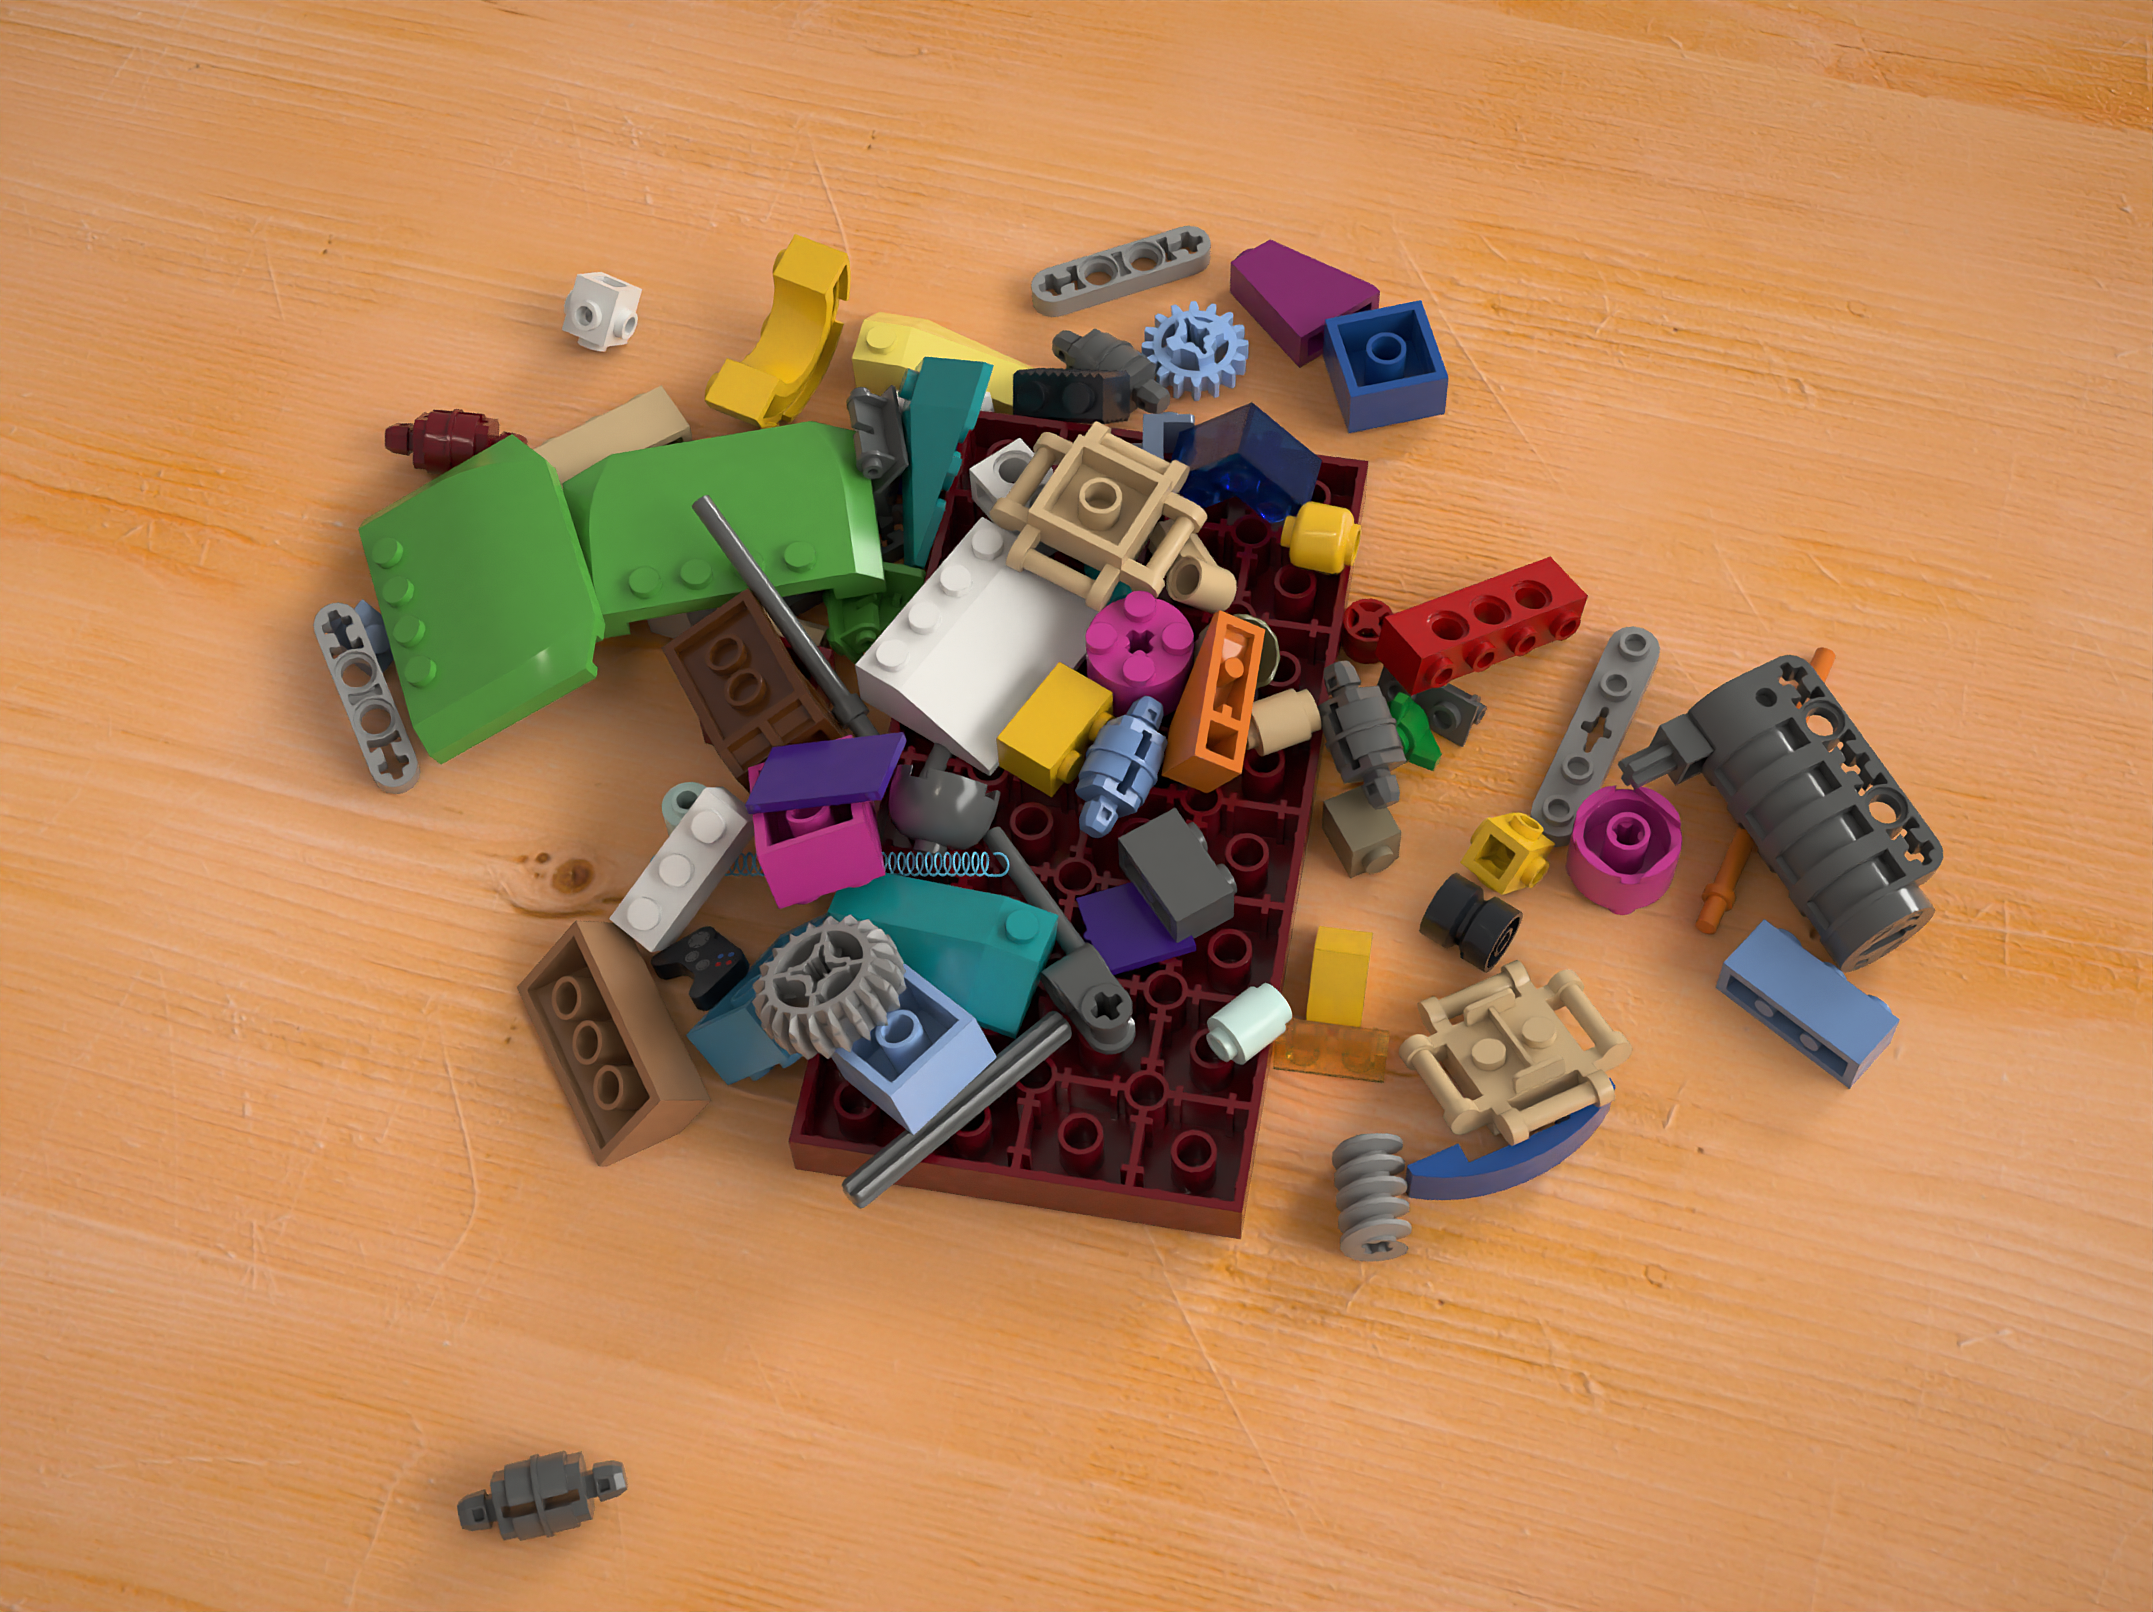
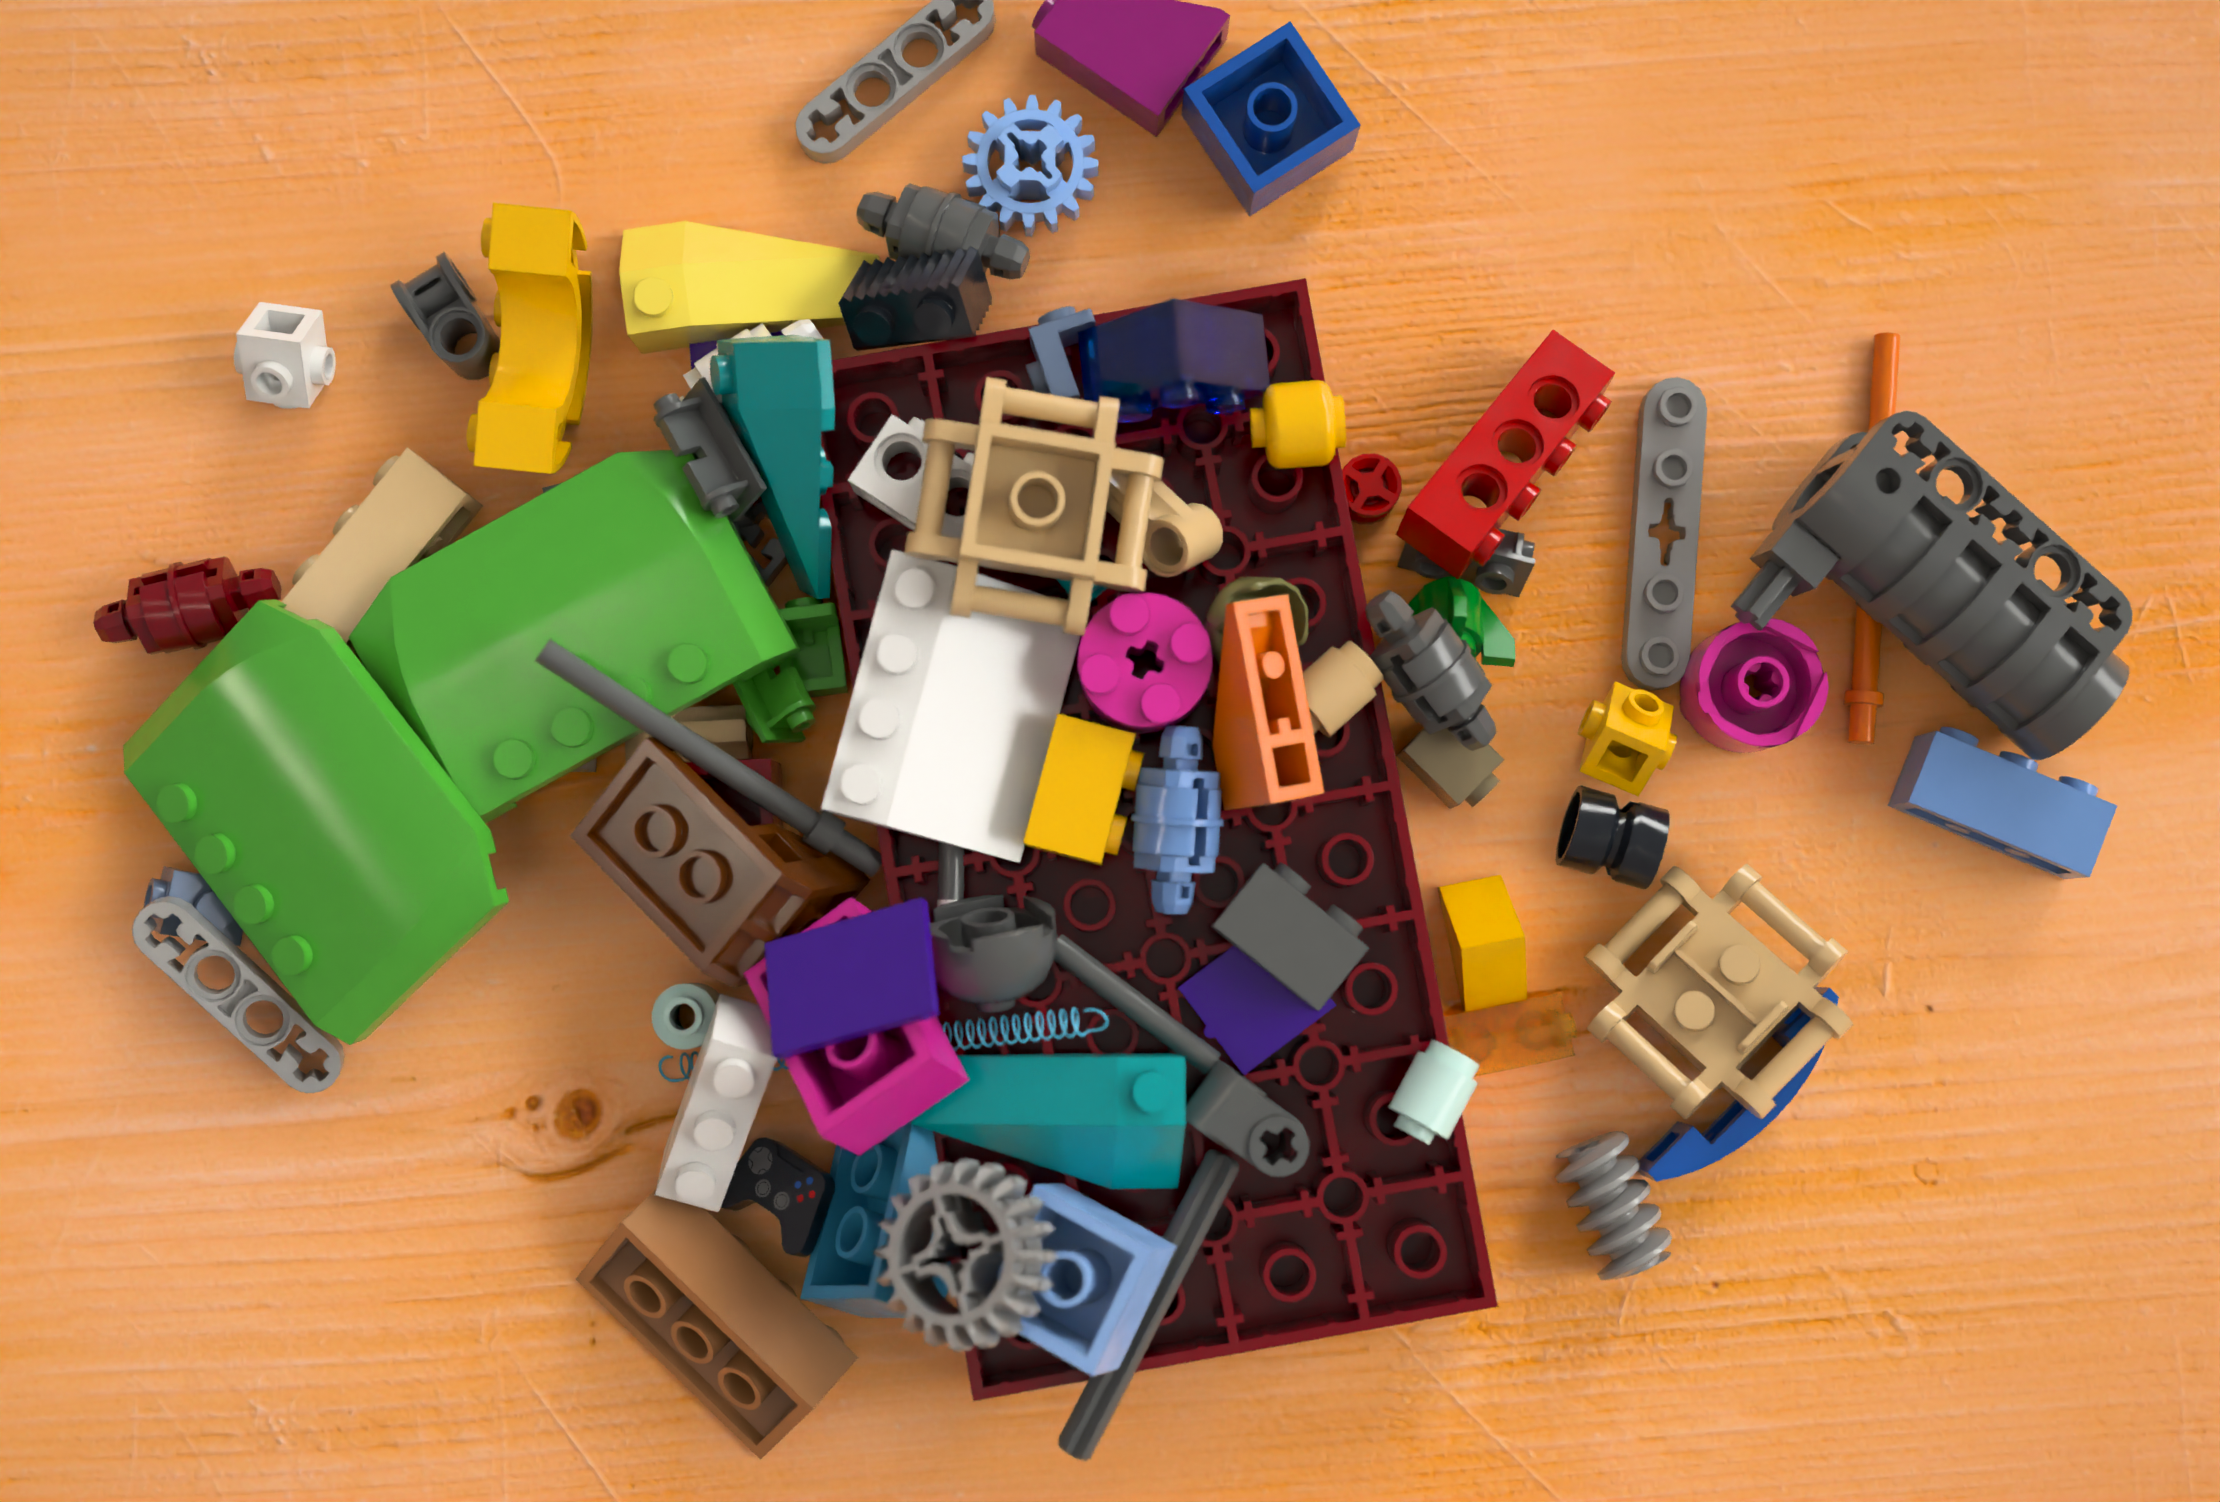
camera: 25 degrees left, 25 degrees up
none -> dark grey piece [391,252,500,380]

